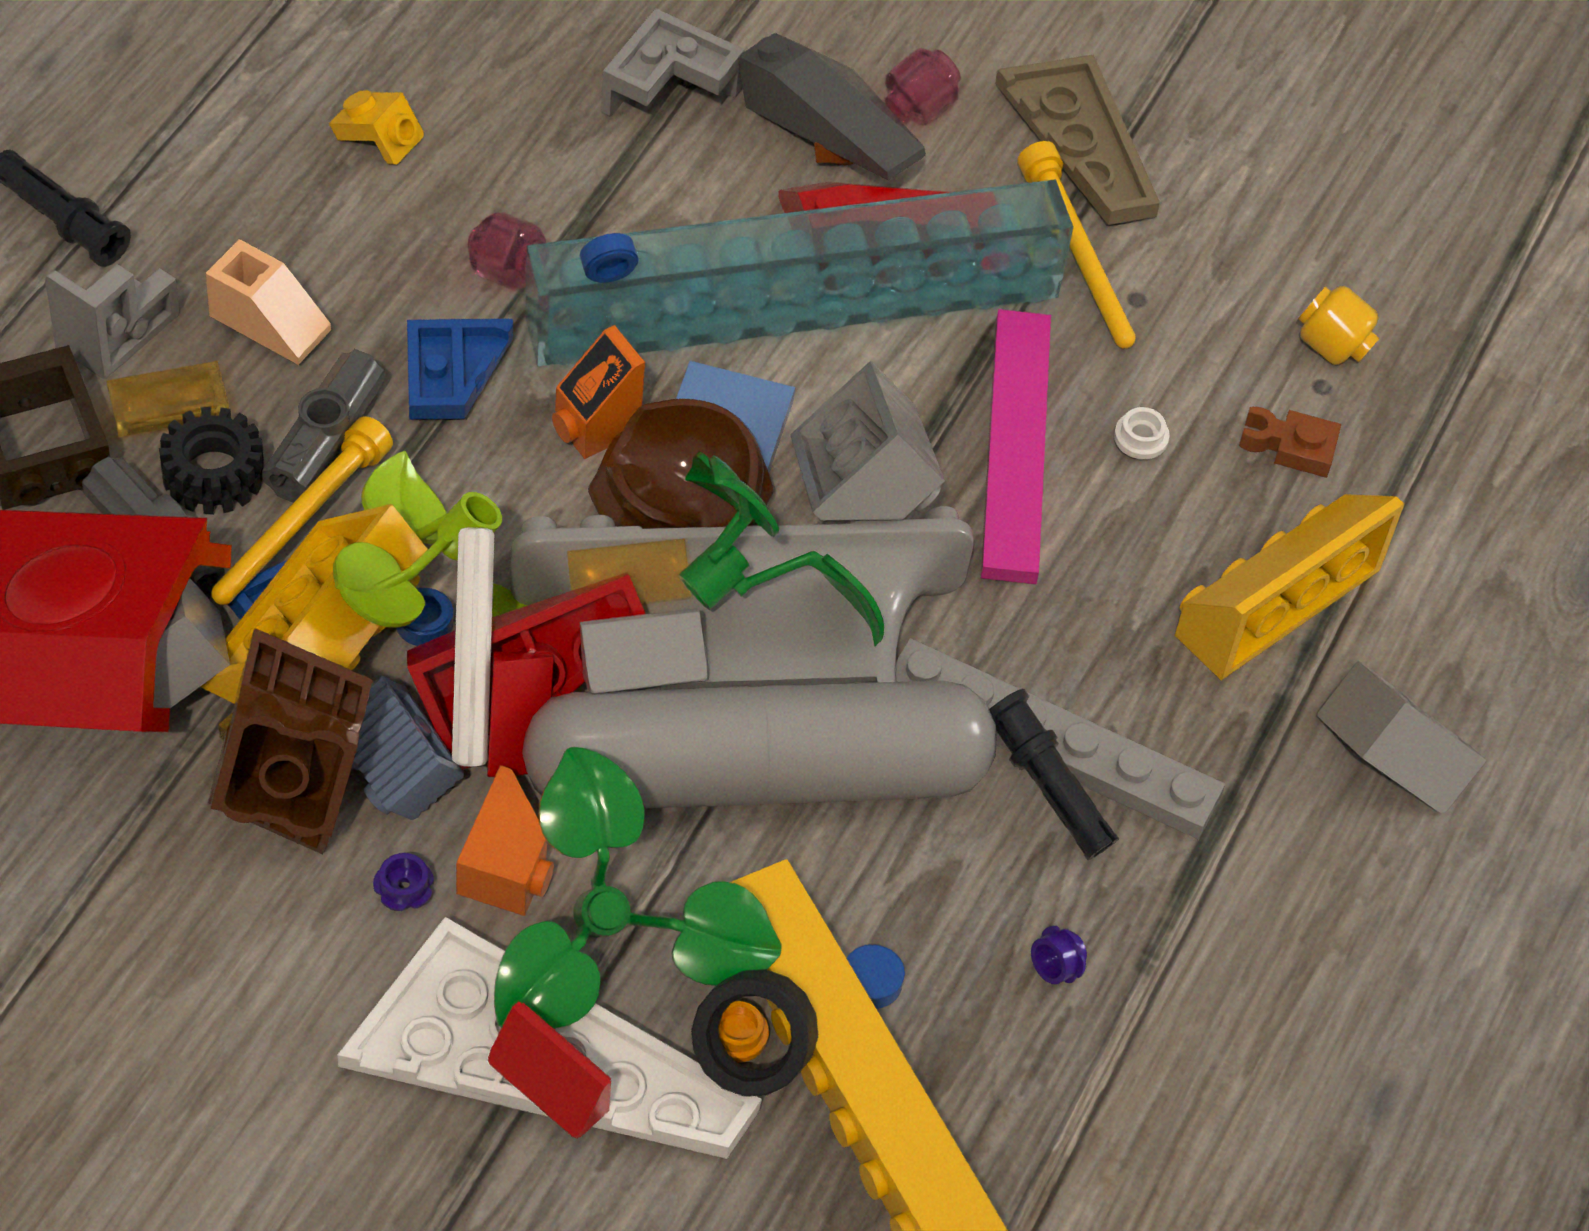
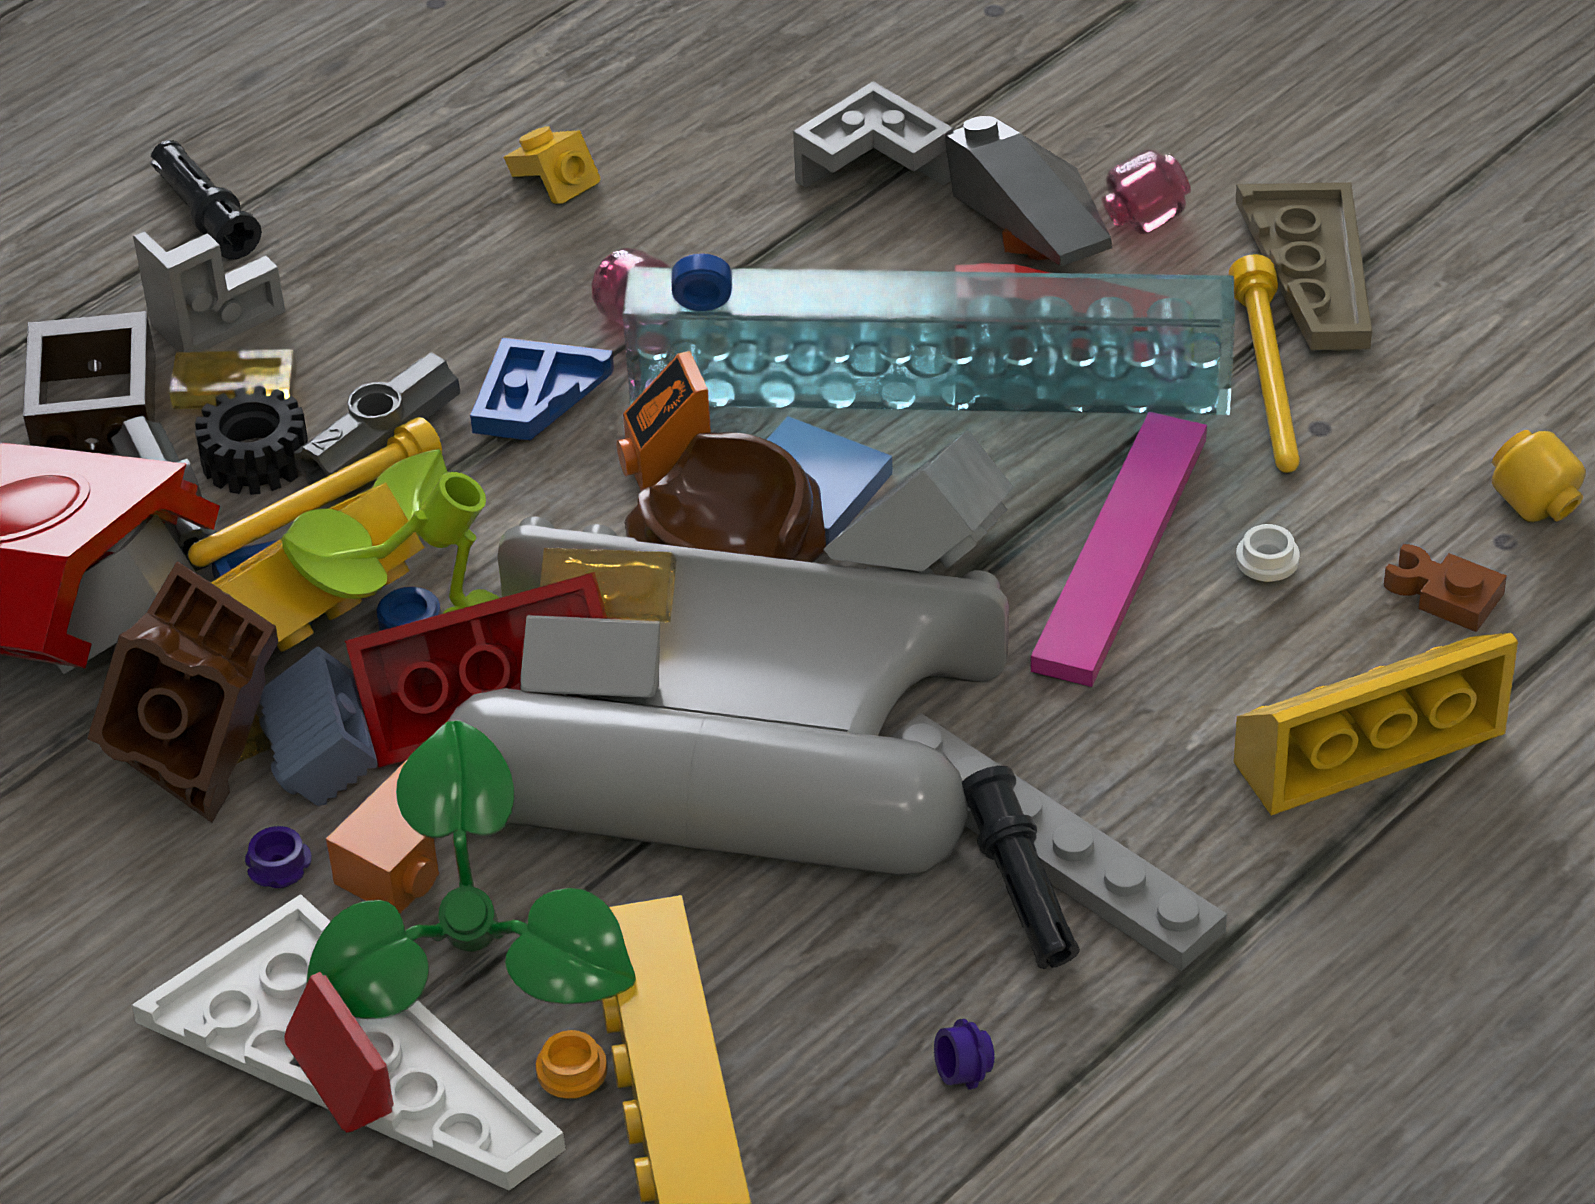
camera: 25 degrees right, 10 degrees down
light nougat slope [206,239,331,365] -> none
white axle [452,527,494,767] -> none
red slope [487,651,554,777] -> none
green plant [678,451,884,647] -> none
black tyre [691,969,818,1097] -> none
blue tile [846,945,905,1009] -> none
light grey panel [1317,660,1487,813] -> none

